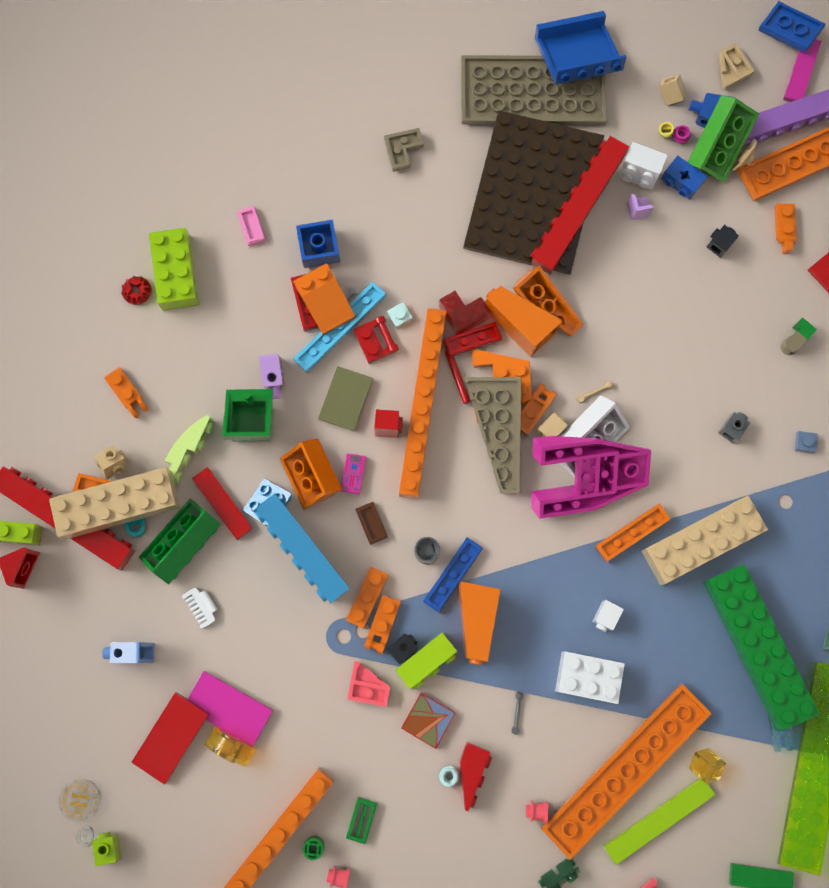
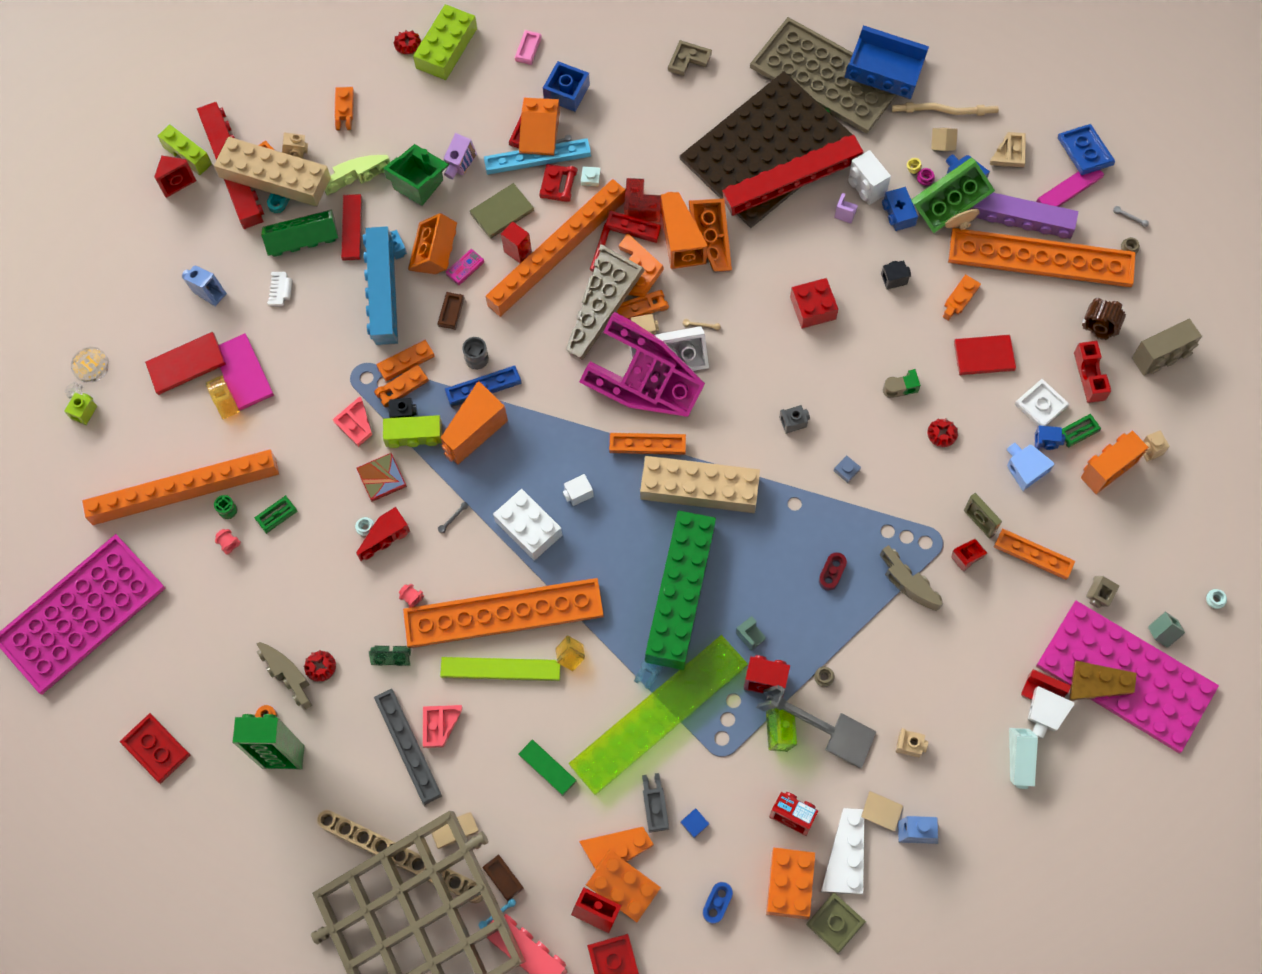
camera: 40 degrees right, 10 degrees down
none -> red brick [790,278,839,329]
none -> tan bar [891,102,999,116]

